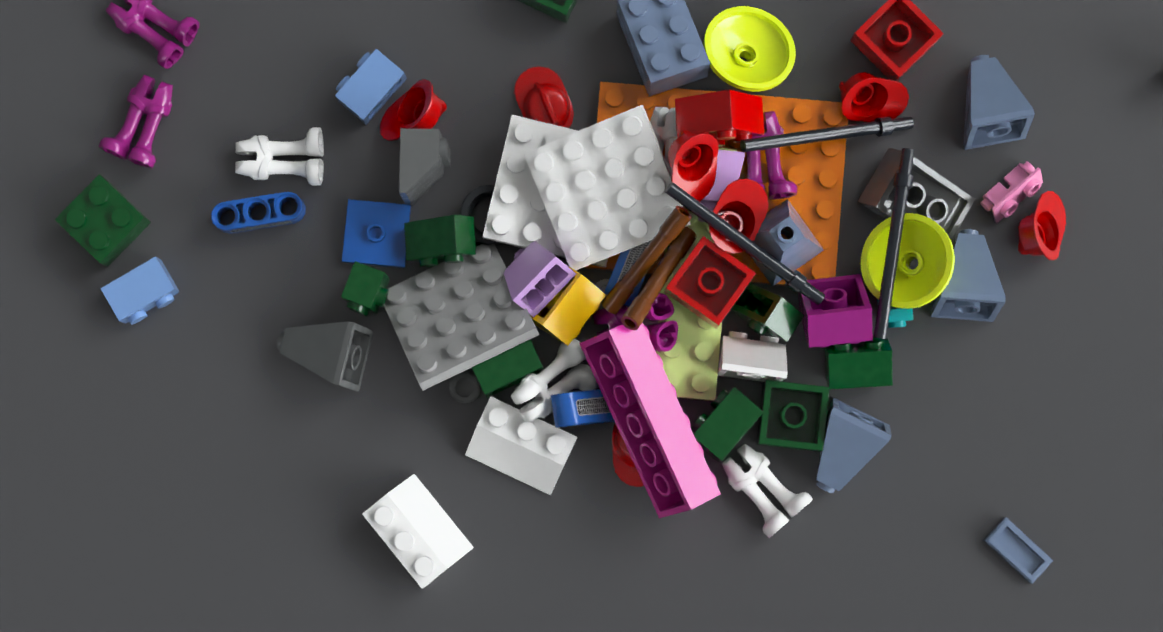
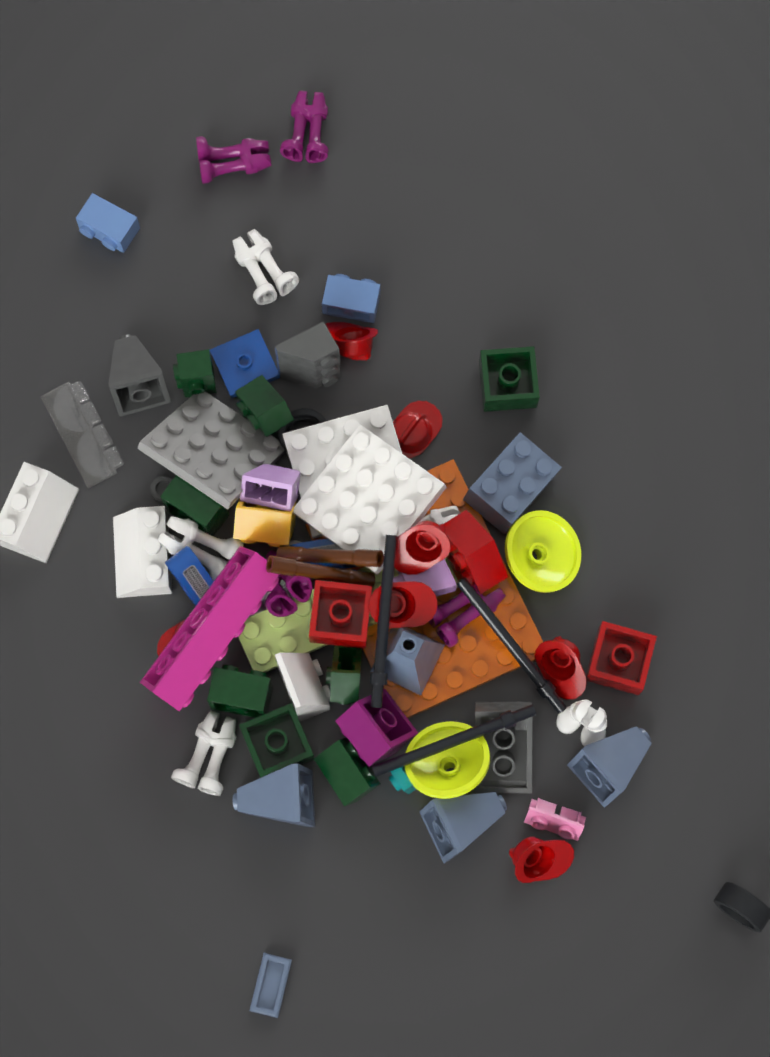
camera: 60 degrees right, 10 degrees down
dark green brick [55,174,151,267] -> none
blue beam [211,192,306,234] -> none
none -> clear windscreen [41,381,124,489]
none -> white piece [556,699,607,747]

